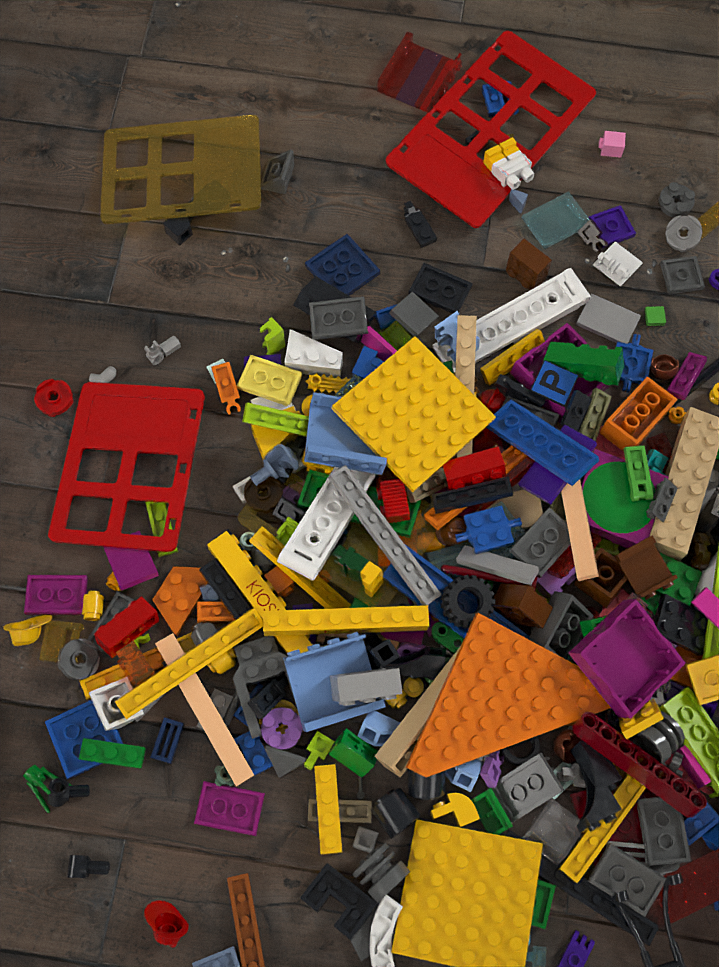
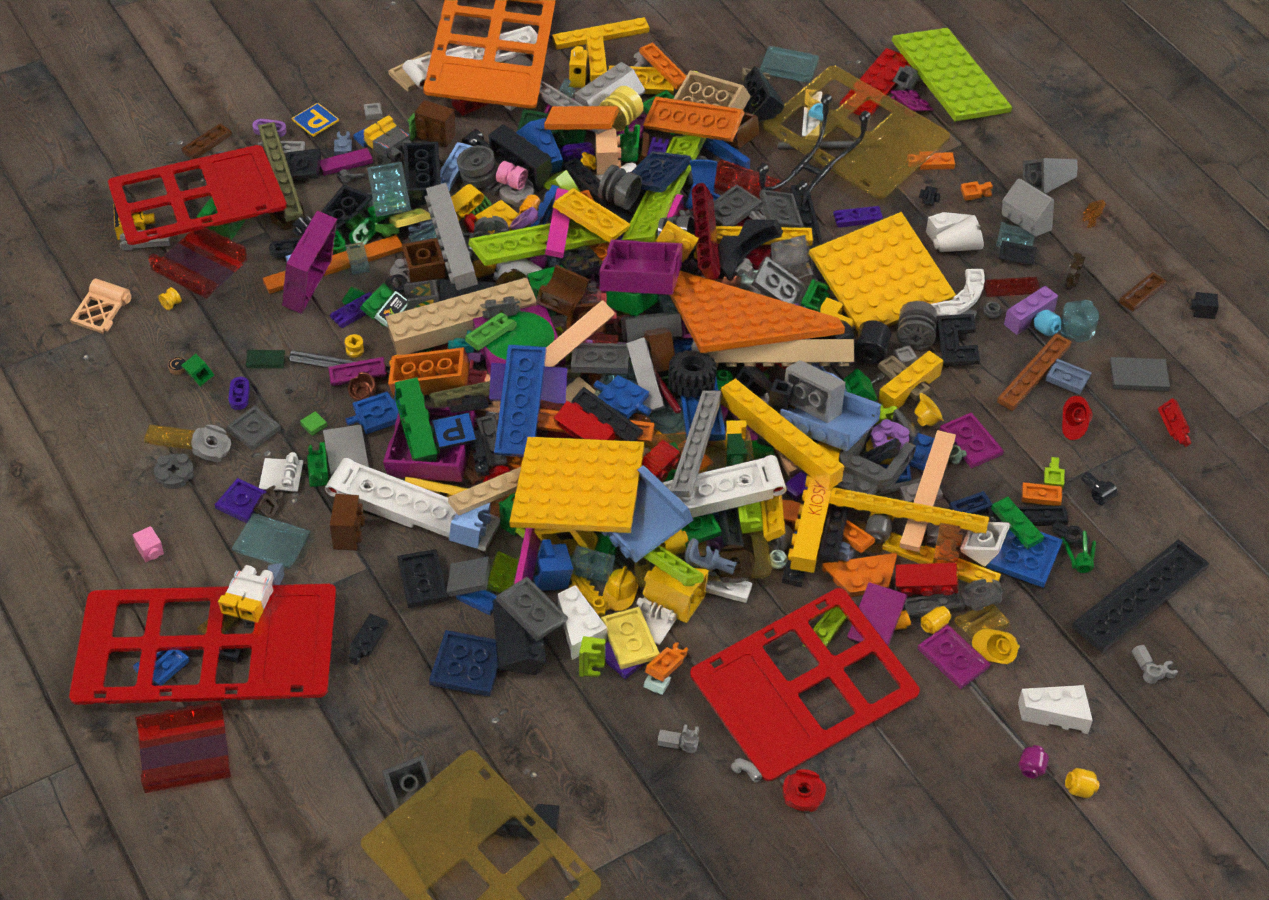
camera: 130 degrees left, 20 degrees down
none -> green hinge [307,442,329,487]
none -> yellow piece [914,393,944,427]
none -> black tile [987,506,1069,526]
none -> orange plate [1022,482,1062,506]
none -> lime plate [1044,457,1065,489]

